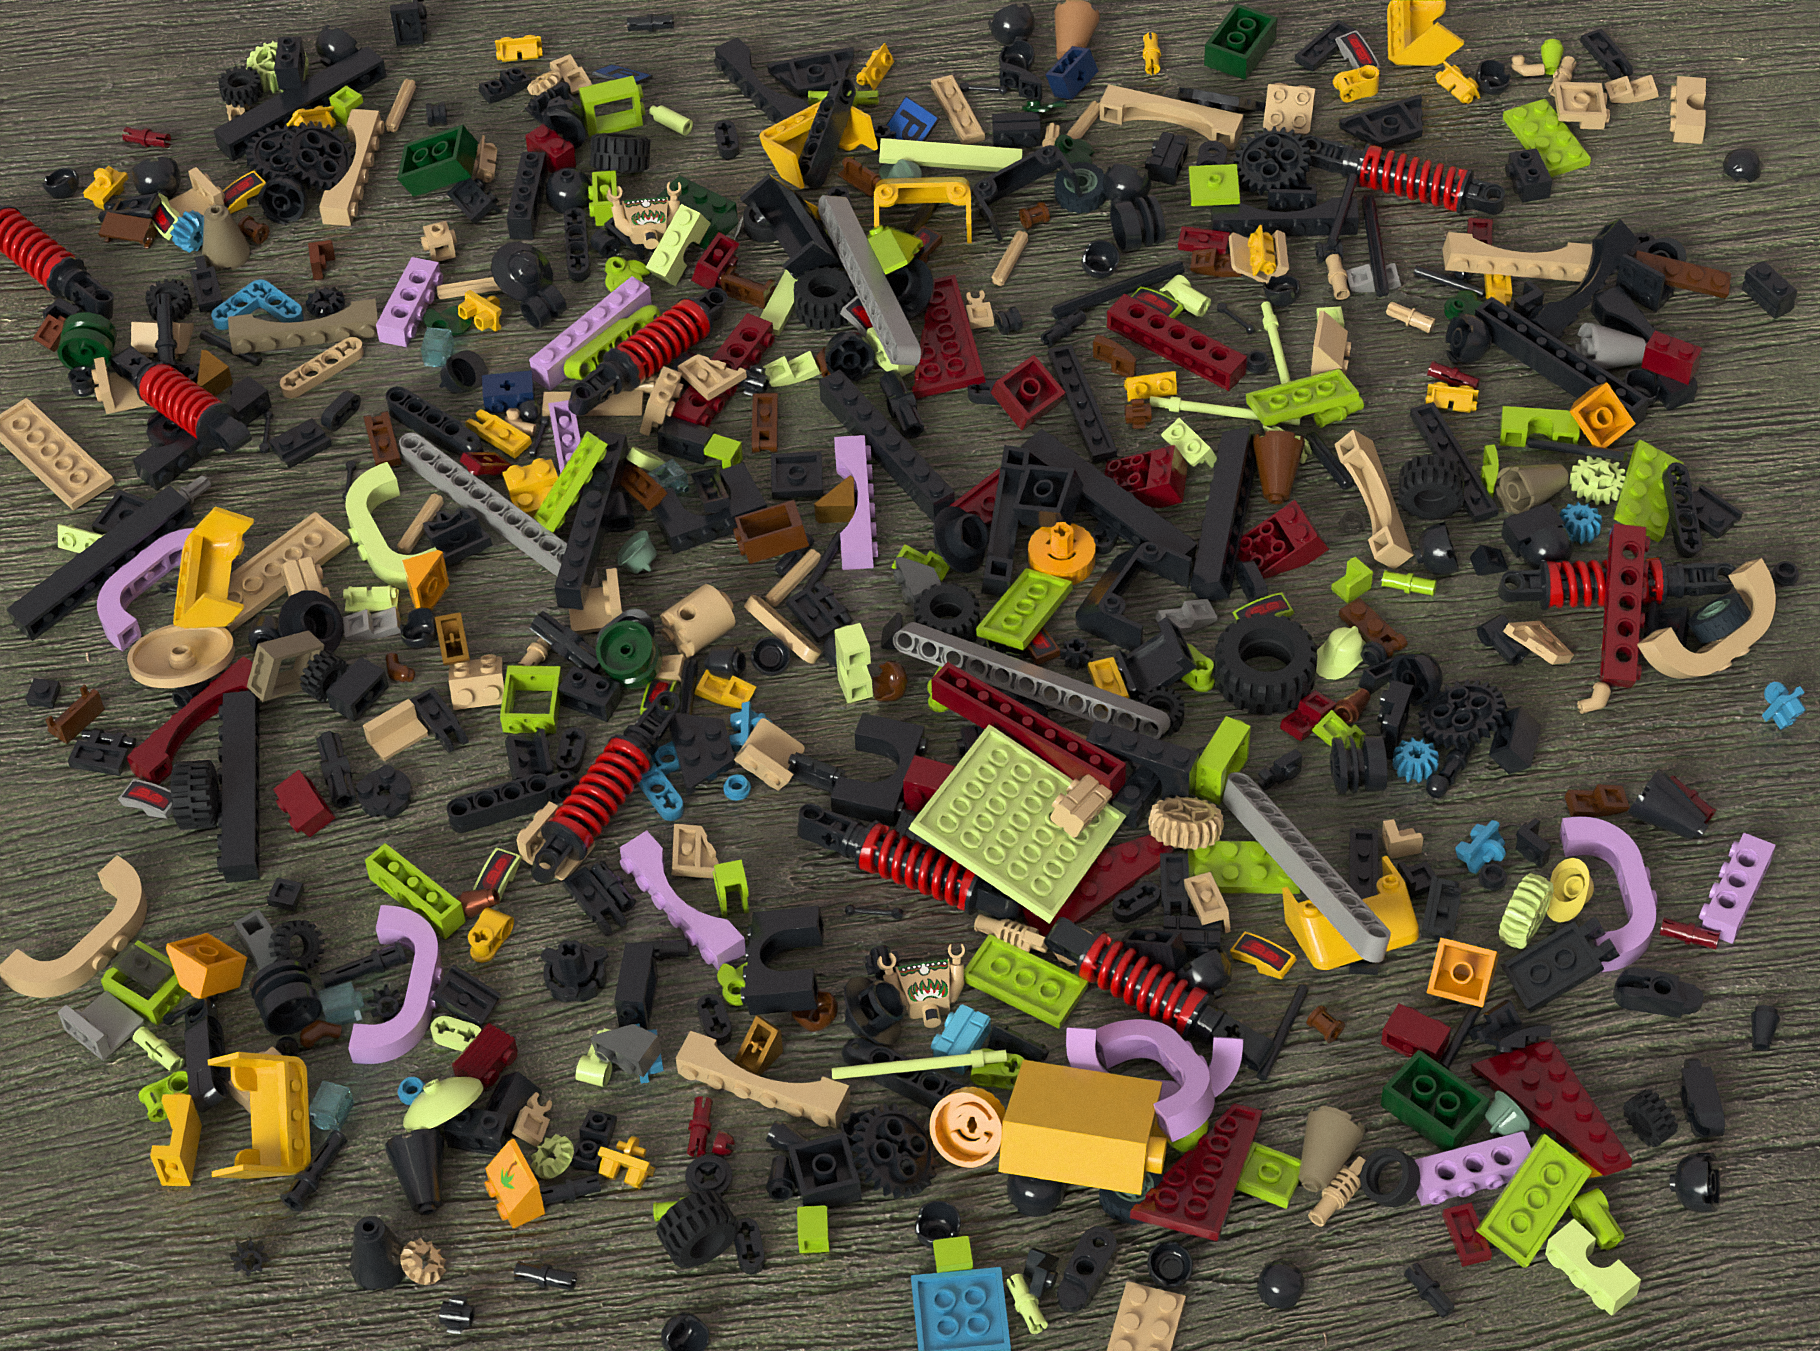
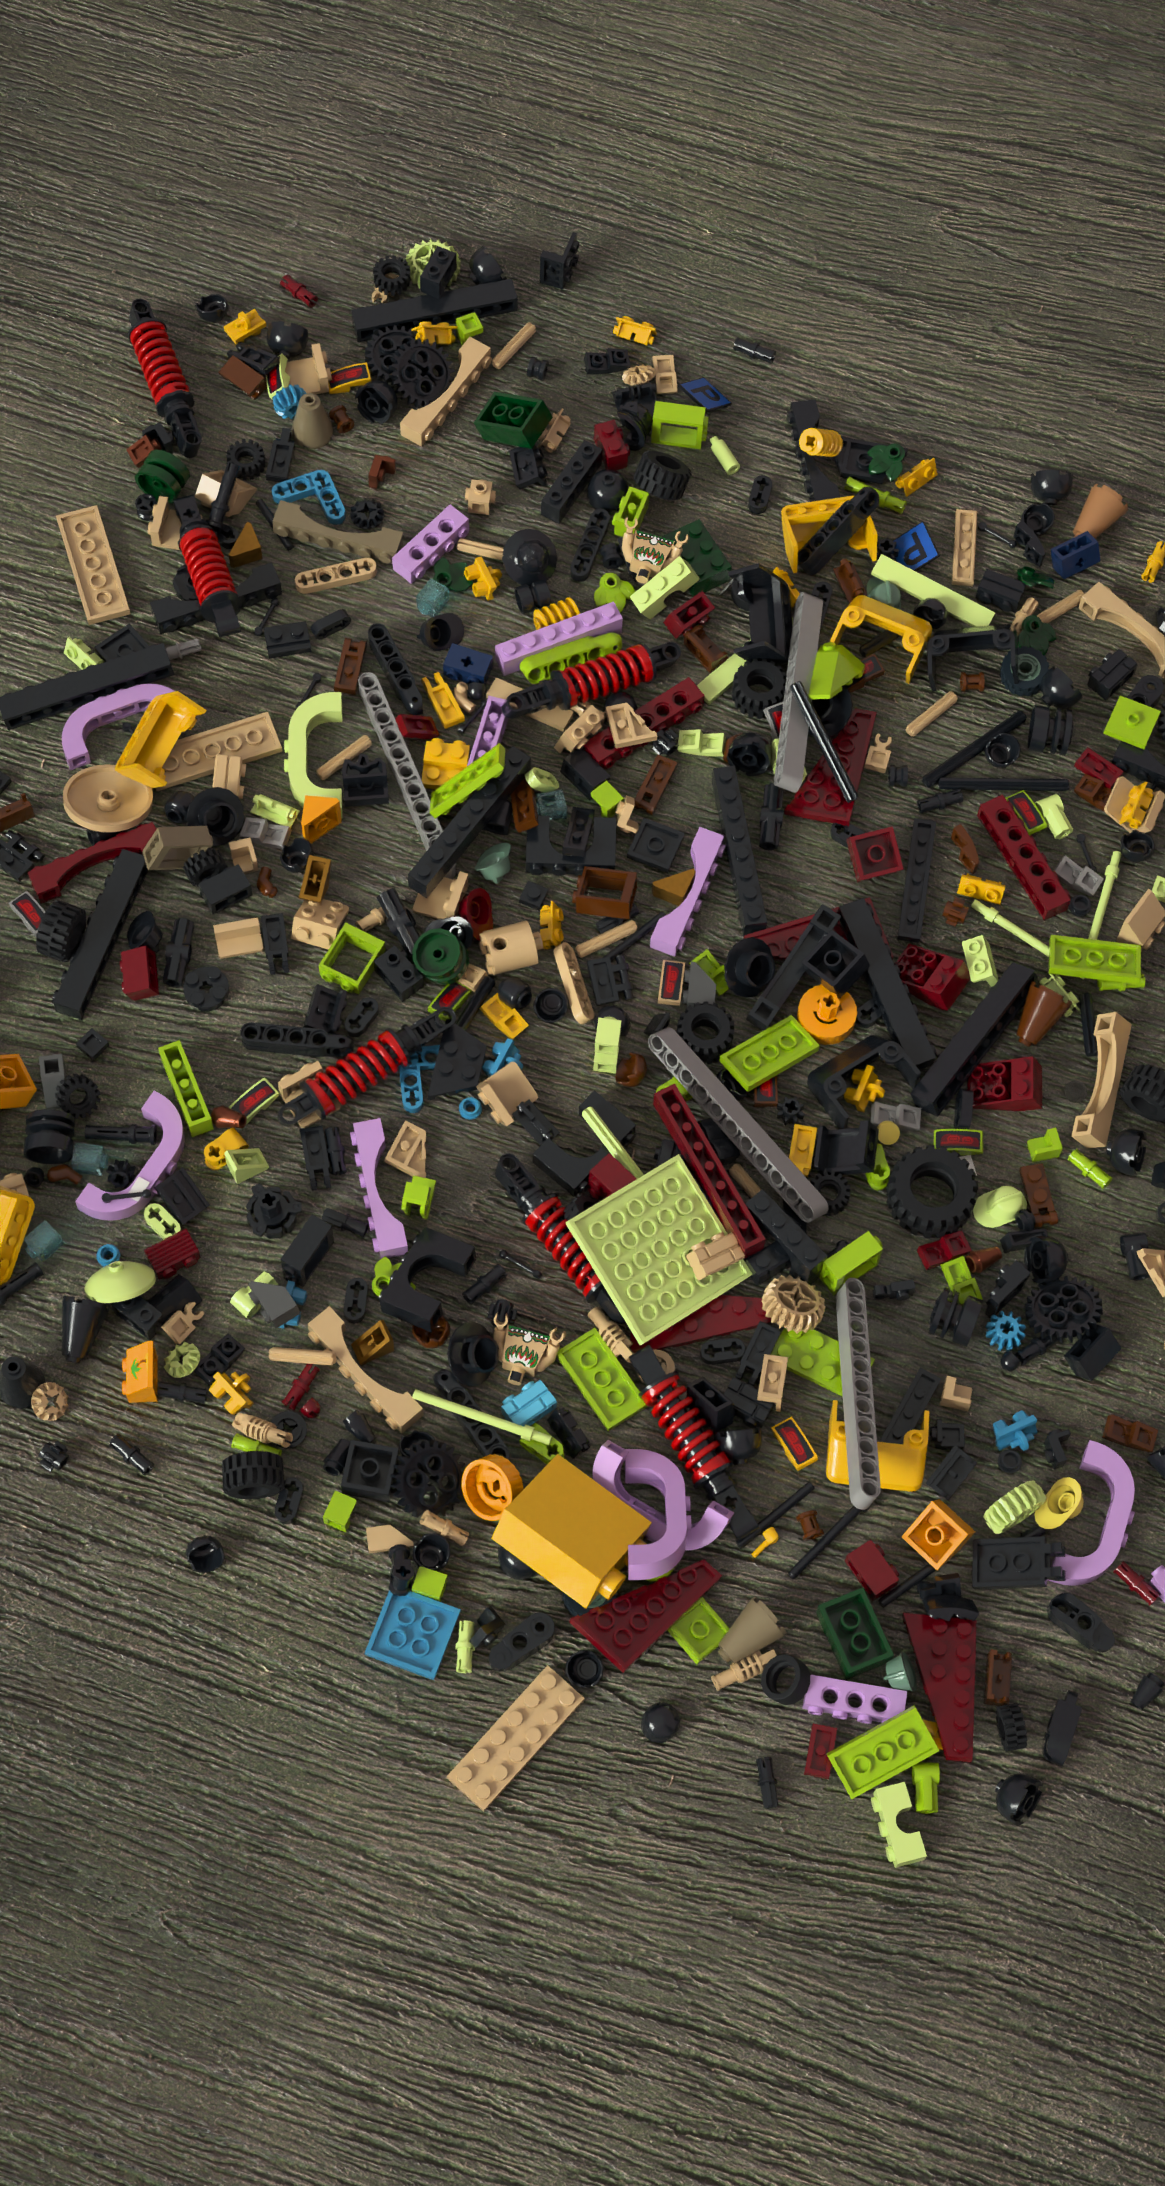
camera: 20 degrees right, 15 degrees up
none -> black hinge [102,1189,151,1203]
none -> black piece [127,911,163,953]
none -> white sticker [129,1177,150,1202]
none -> yellowish green slope [224,1148,269,1184]
none -> tan panel [229,837,259,874]
none -> tan hinge [232,1413,293,1448]
none -> tan axle [269,1347,336,1366]
none -> tan tile [366,1525,414,1554]
none -> black connector [388,1544,414,1596]
none -> tan pin [420,1510,469,1546]
none -> dark red piece [458,888,493,941]
none -> black pin [462,1264,507,1305]
none -> black plate [519,881,548,911]
none -> yellow piece [533,597,580,630]
none -> yellow hinge [540,901,564,949]
none -> yellowish green axle [582,1106,644,1179]
none -> tan bracket [615,795,638,833]
none -> slope [658,960,685,1006]
none -> yellow hand [751,1527,779,1558]
none -> black bar [788,1506,870,1579]
none -> black axle [790,681,858,803]
none -> yellow piece [799,428,843,457]
none -> yellow hips [844,1065,885,1112]
none -> dark green plate [867,443,905,482]
none -> light yellow tile [877,1121,900,1145]
none -> black hair [913,598,947,629]
none -> black axle [922,711,1027,788]
none -> reddish brown hinge [984,1649,1012,1706]
none -> light grey slope [1053,855,1104,897]

